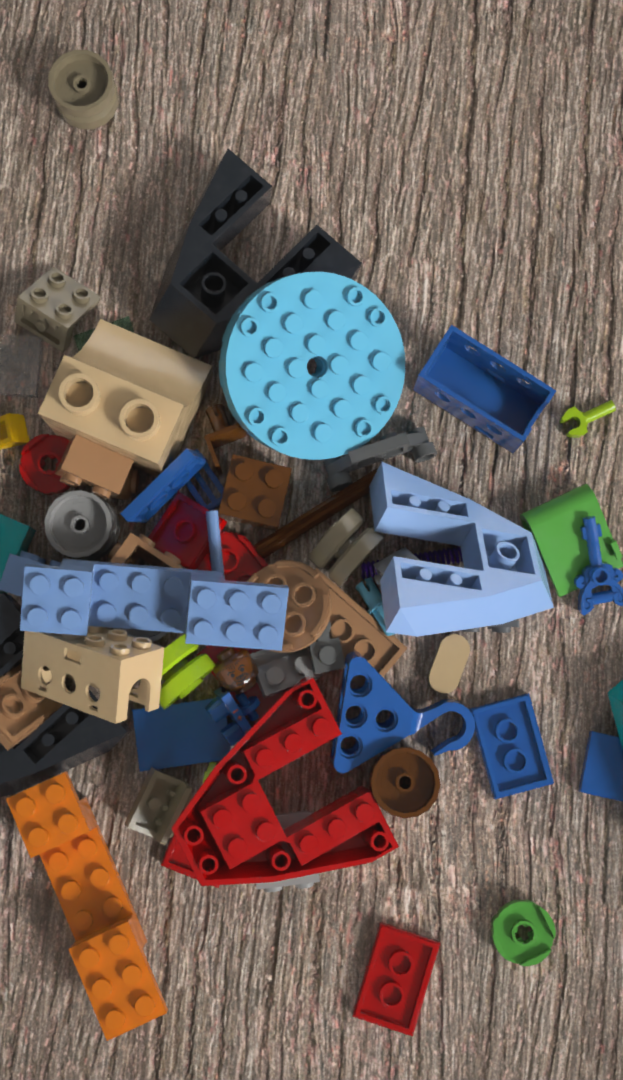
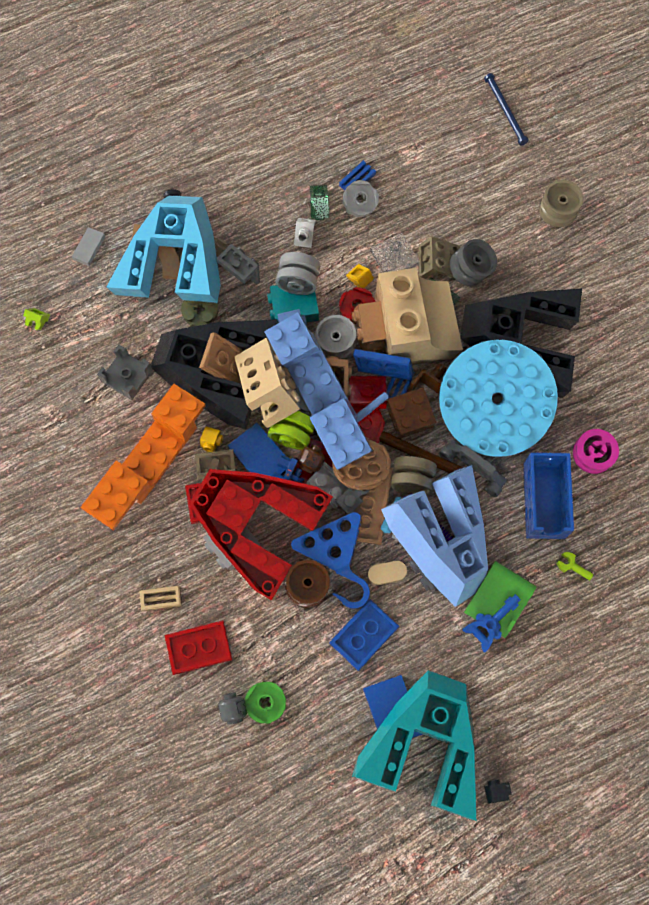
camera: 60 degrees right, 10 degrees down
none -> tan tile [140,586,182,611]
none -> yellow plate [200,426,223,452]
none -> dark grey head [218,692,247,725]
none -> dark grey wheel [450,239,497,287]
none -> dark pink wheel [573,429,619,474]

